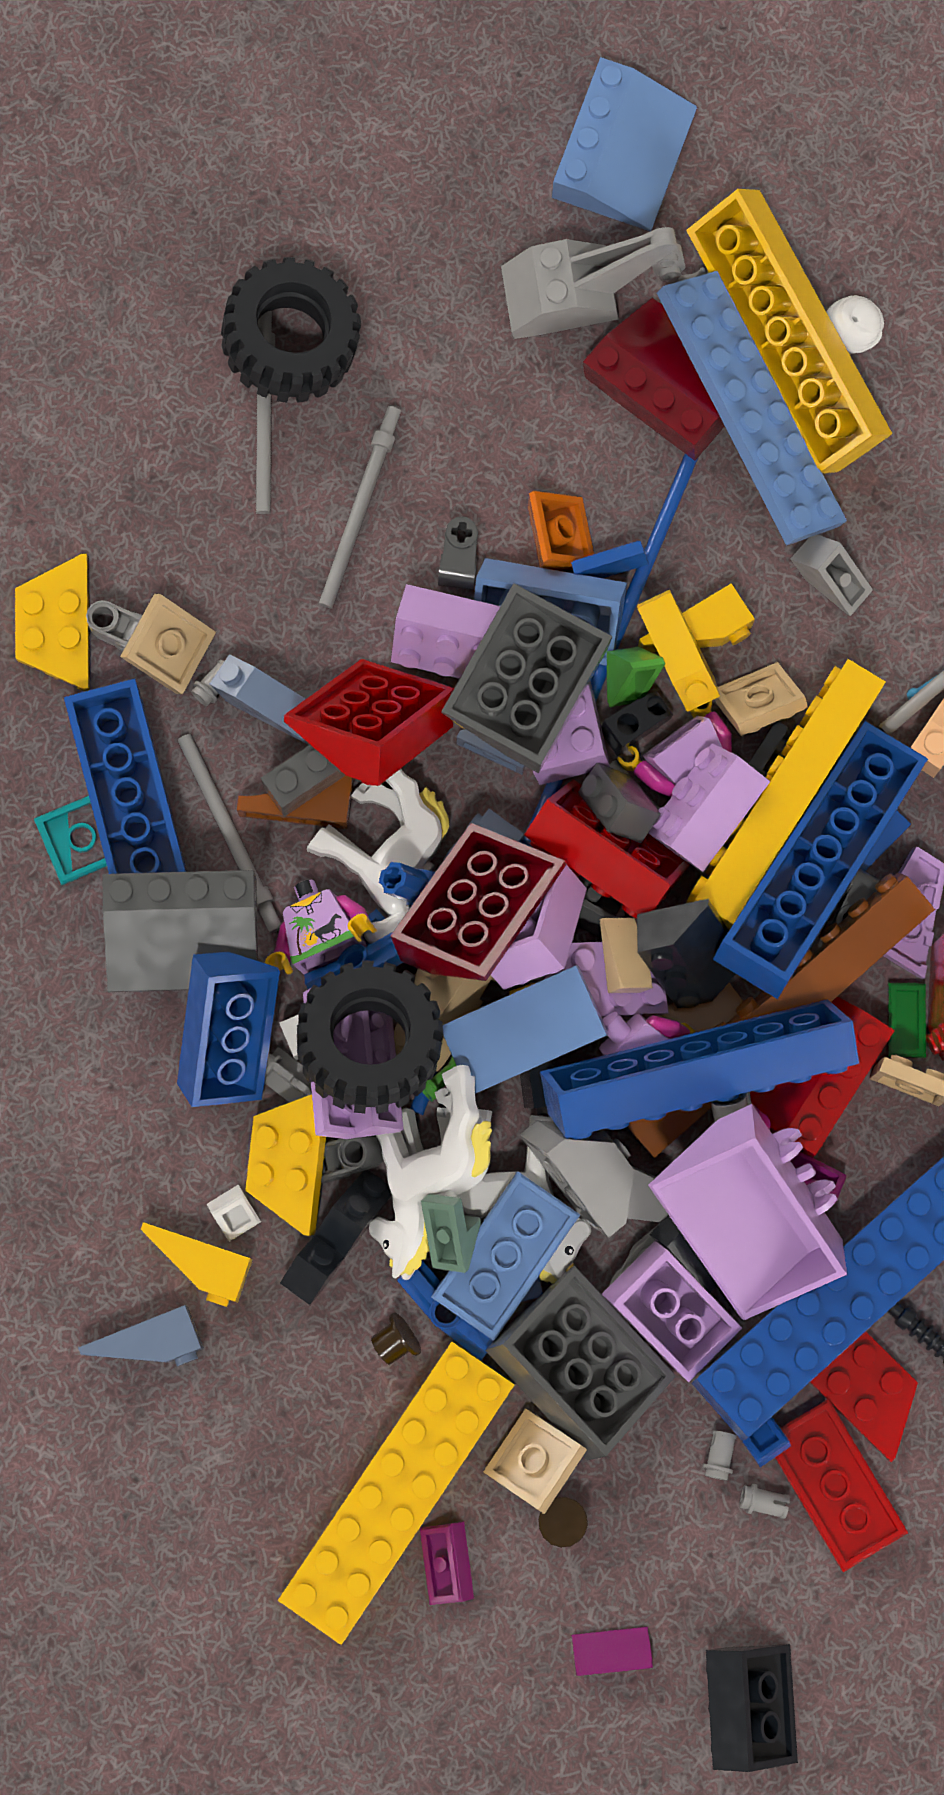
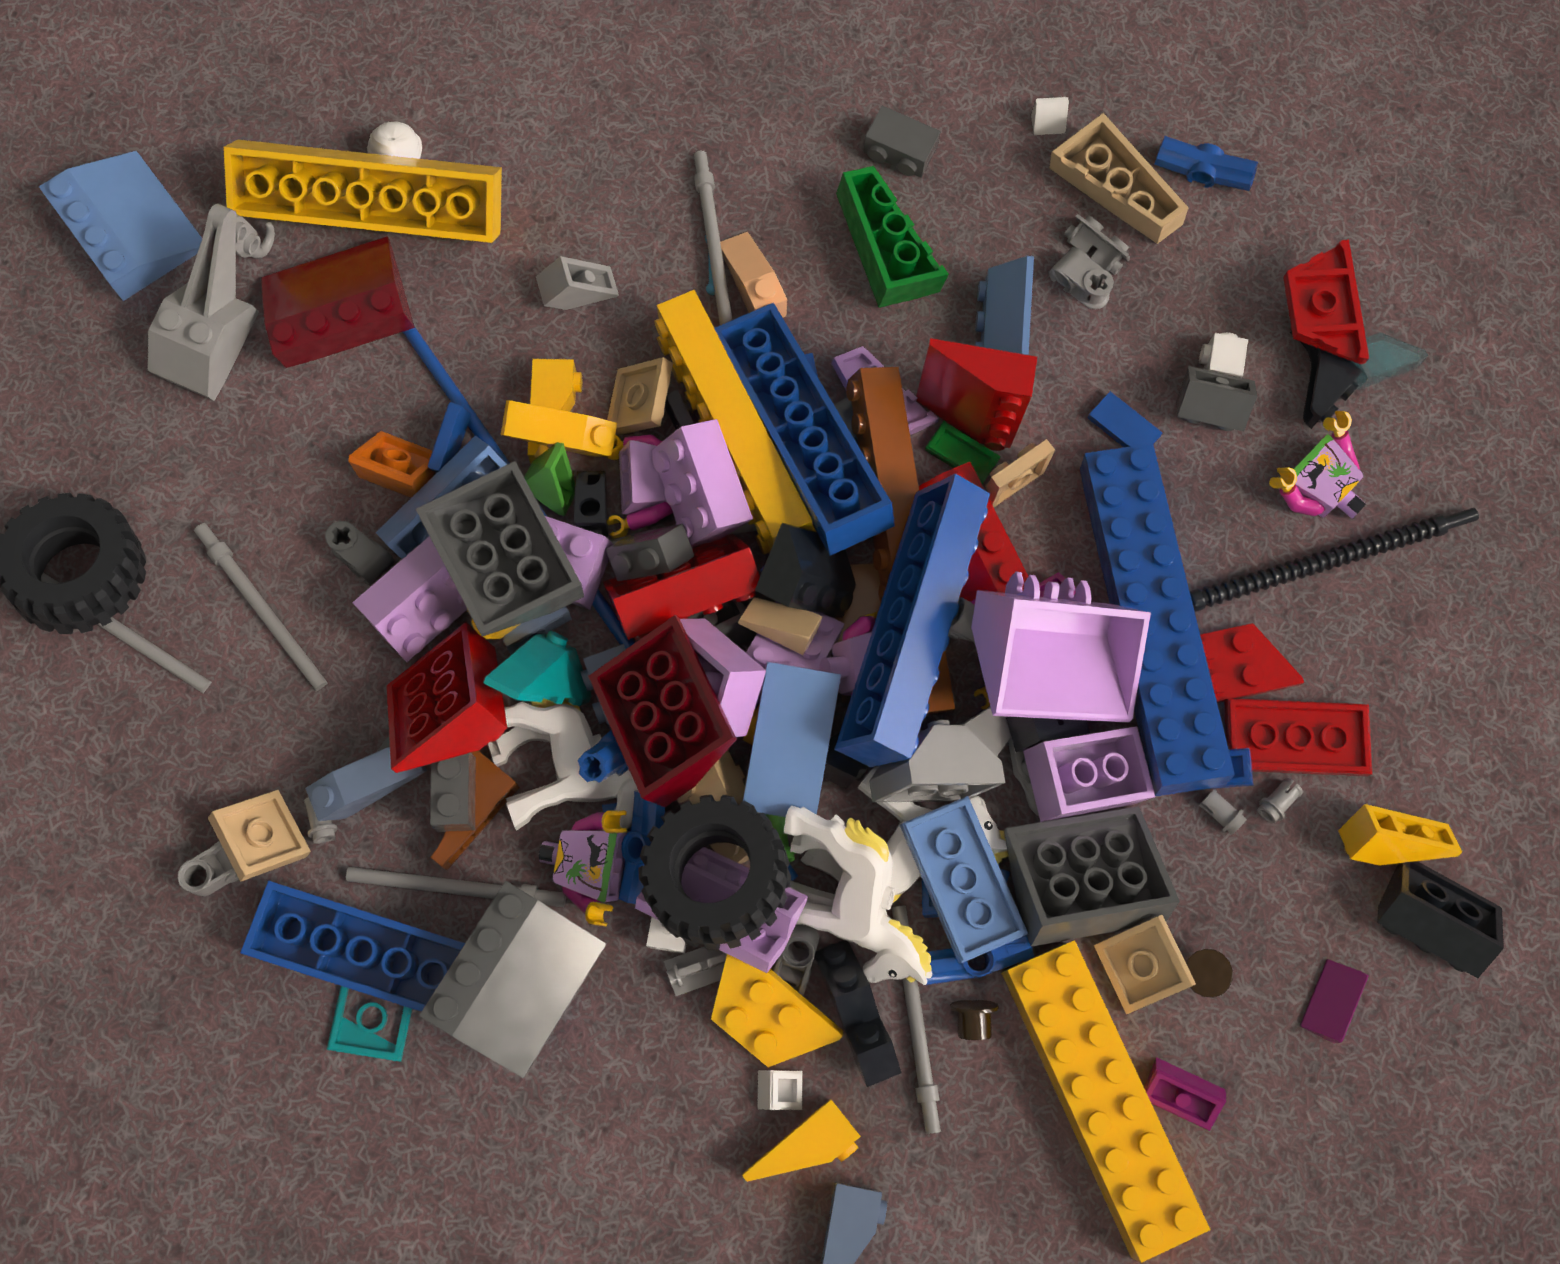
camera: 60 degrees left, 5 degrees down
yellow wing [15,554,90,691] -> none
blue slope [177,952,280,1107] -> none
sand green slope [421,1194,481,1273] -> none
medium blue plate [657,271,847,546] -> none
none -> teal wedge [484,631,592,706]
none -> light grey bar [892,906,941,1134]
none -> yellow slope [1338,804,1462,865]

